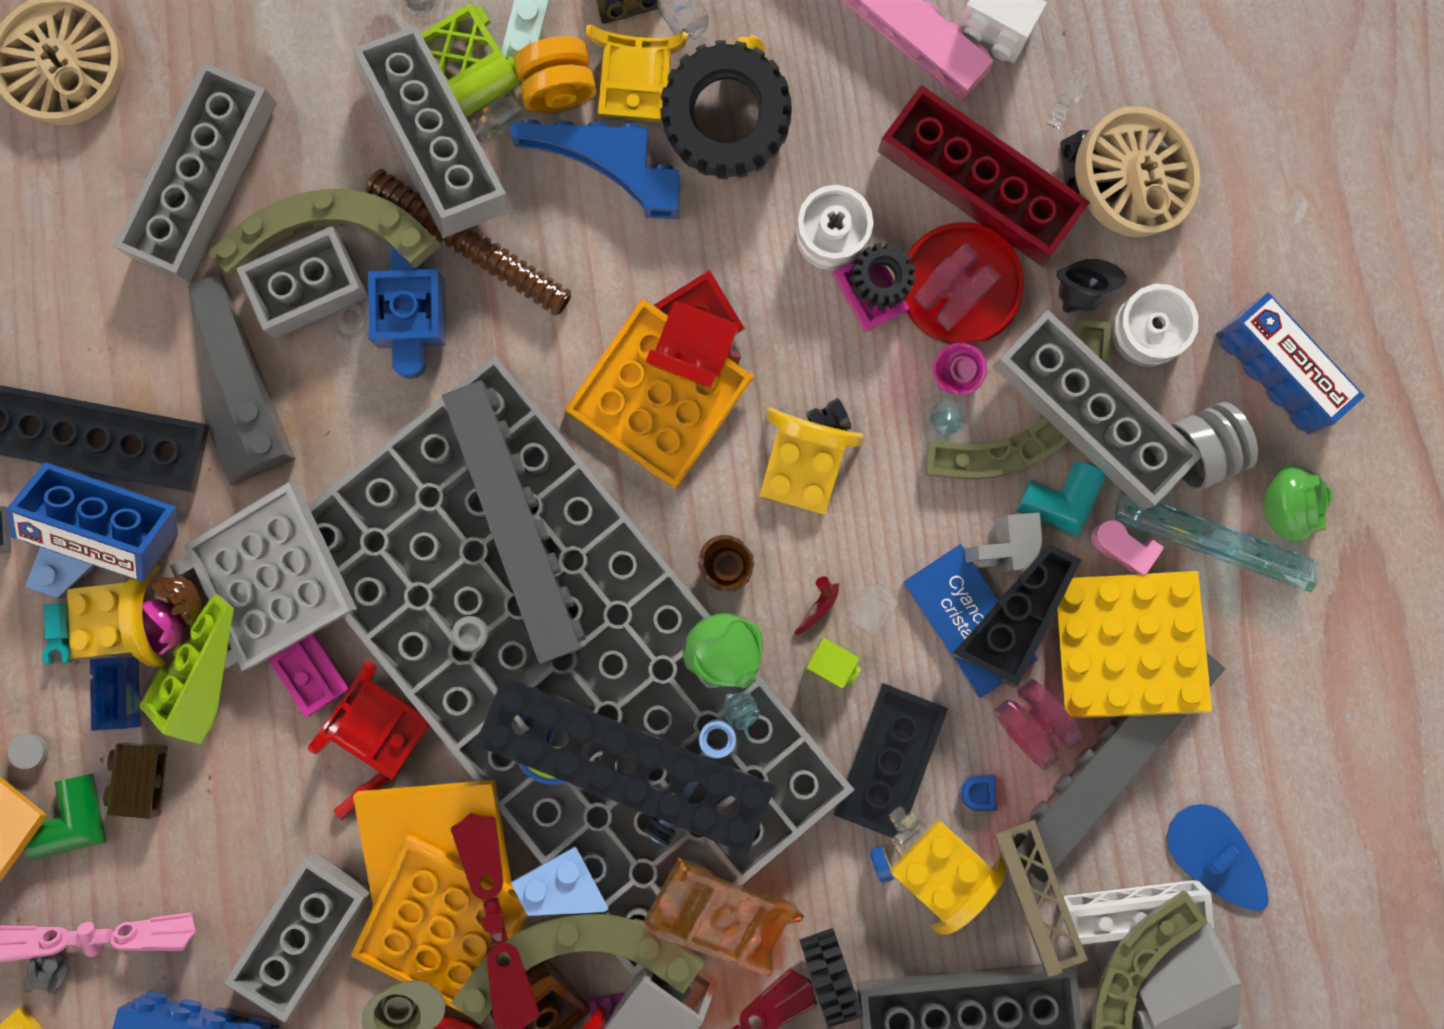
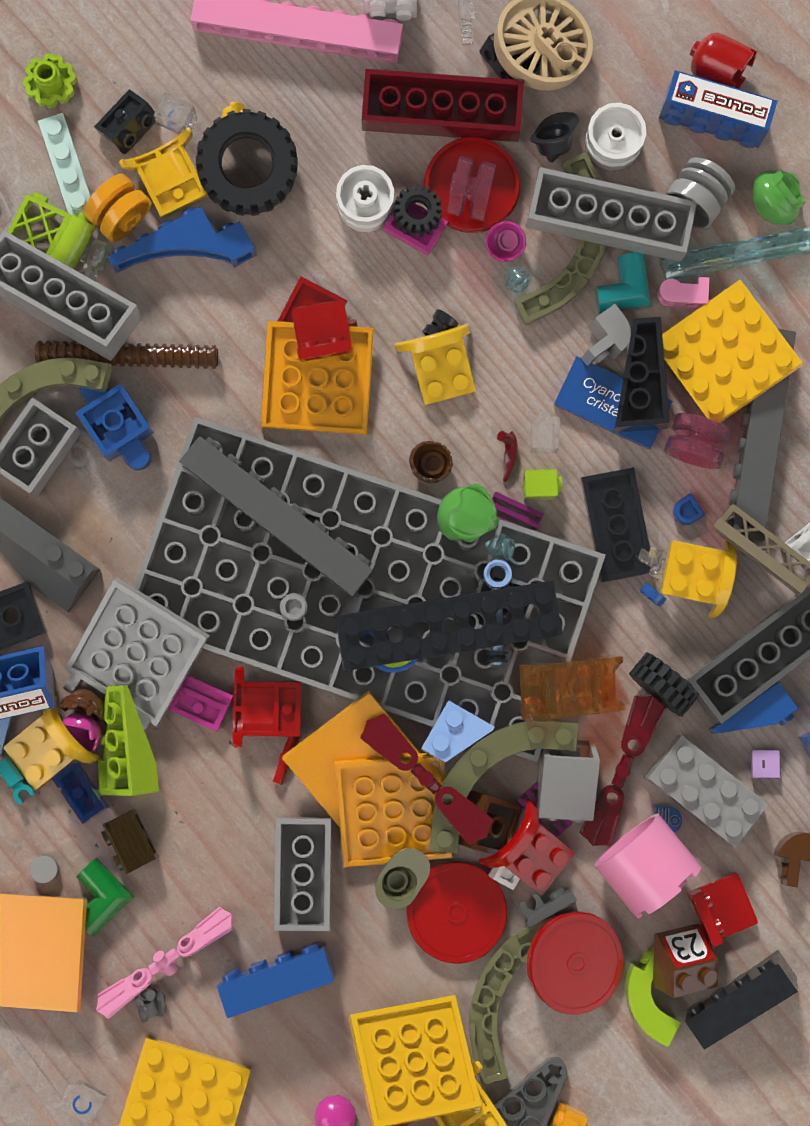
camera: 30 degrees left, 0 degrees up
none -> magenta tile [492,491,544,531]
none -> red cylinder [689,32,758,89]

